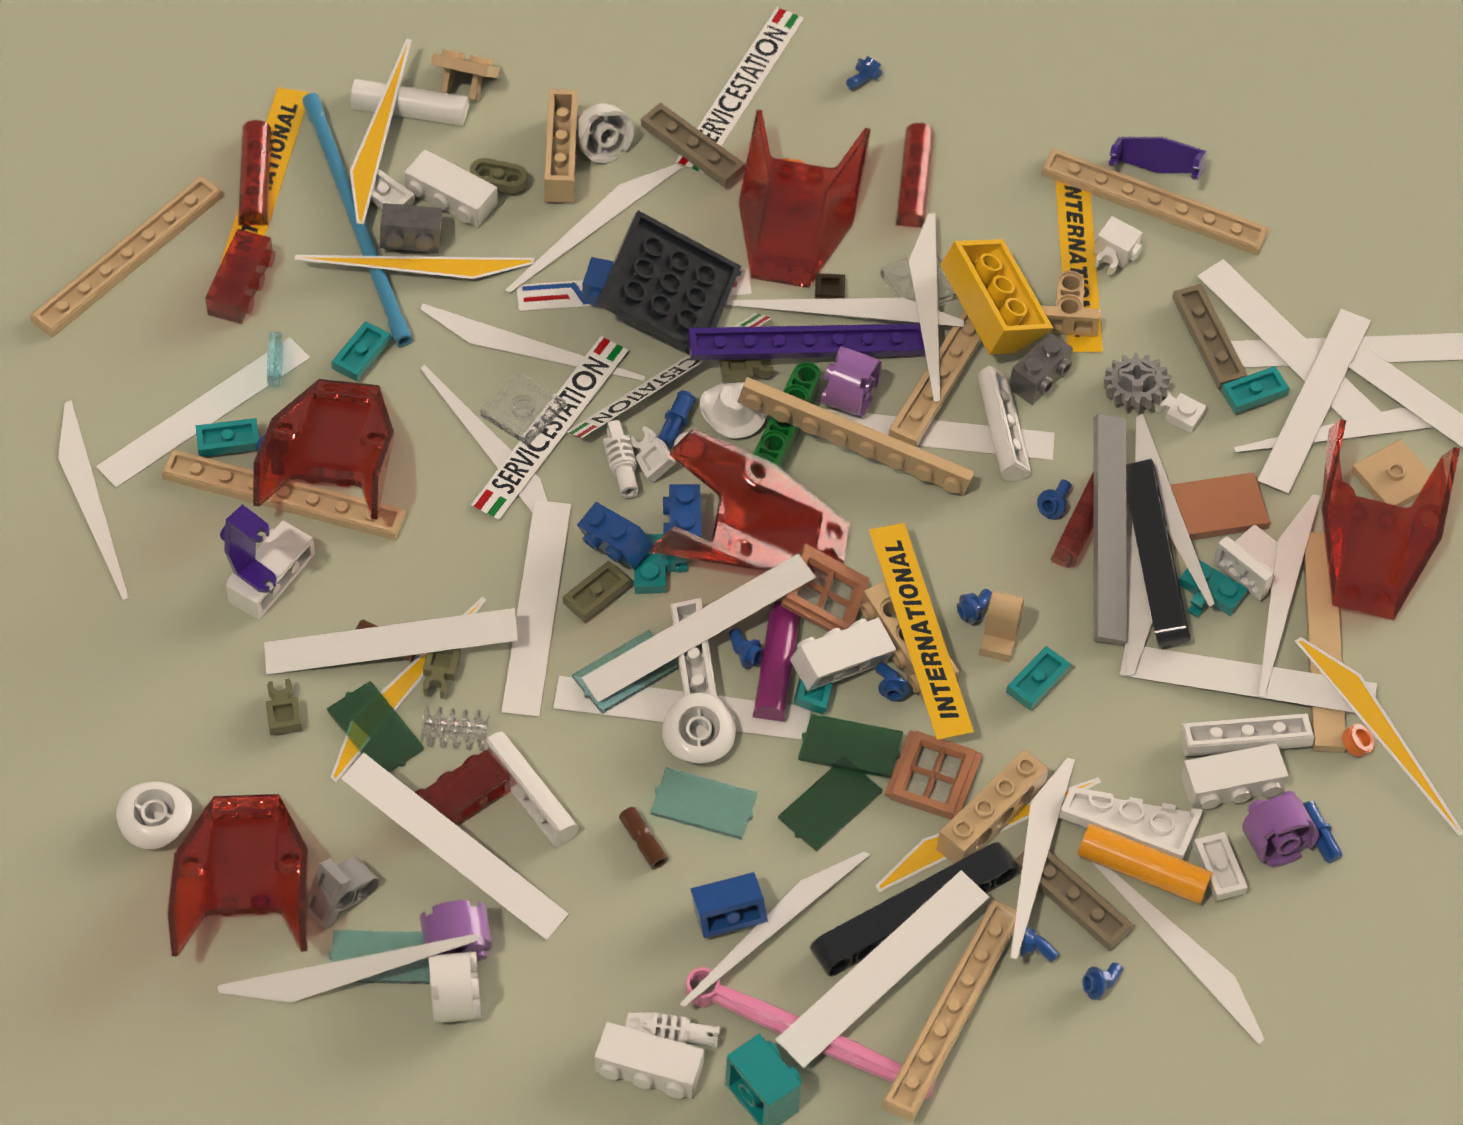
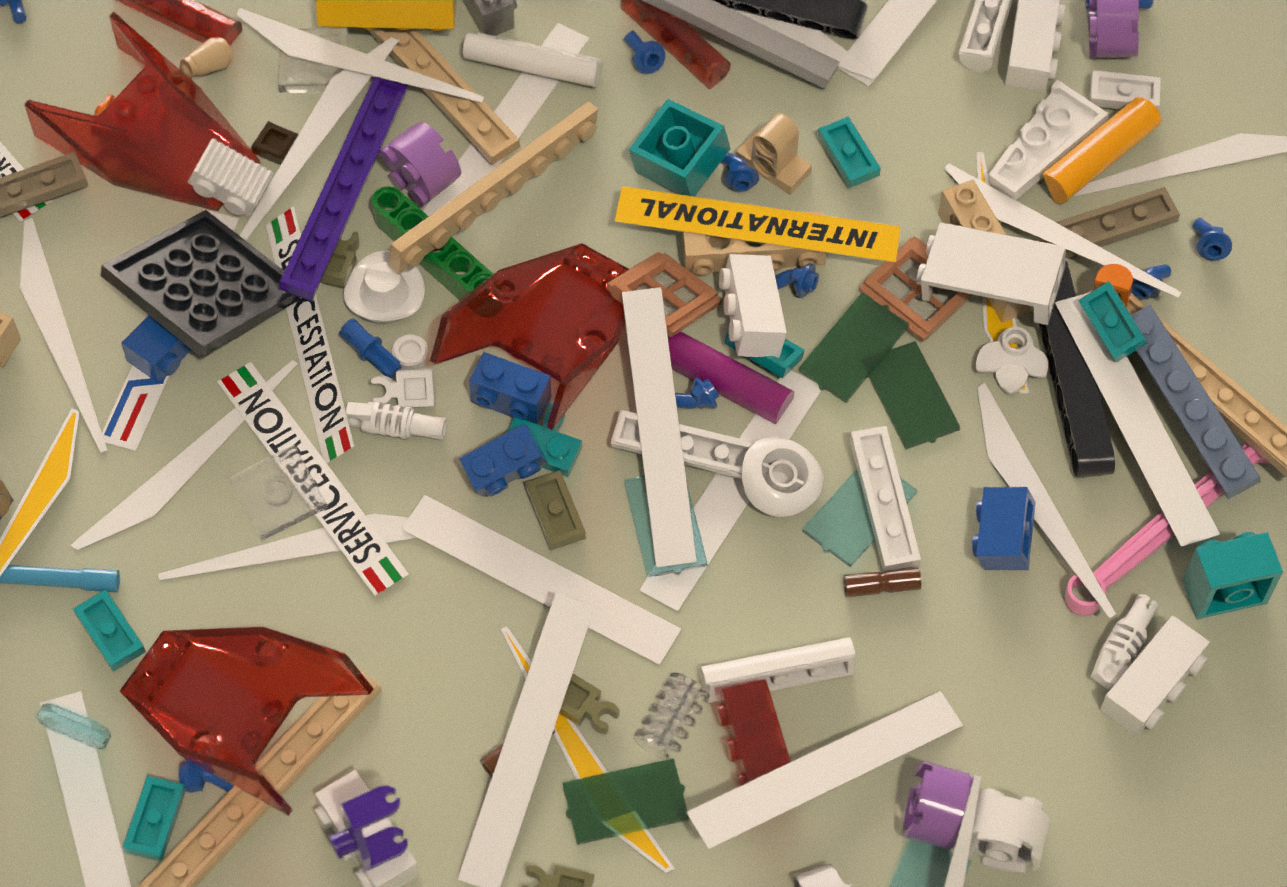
camera: 65 degrees left, 5 degrees up
none -> tan cone [180,37,233,78]
none -> white brick [187,139,274,217]
none -> teal brick [629,99,731,197]
none -> white plate [849,426,921,572]
none -> white panel [917,222,1065,325]
none -> white plate [975,327,1048,394]
none -> teal plate [1078,281,1148,362]
none -> orange brick [1093,264,1133,308]
none -> sand blue plate [1131,305,1261,499]

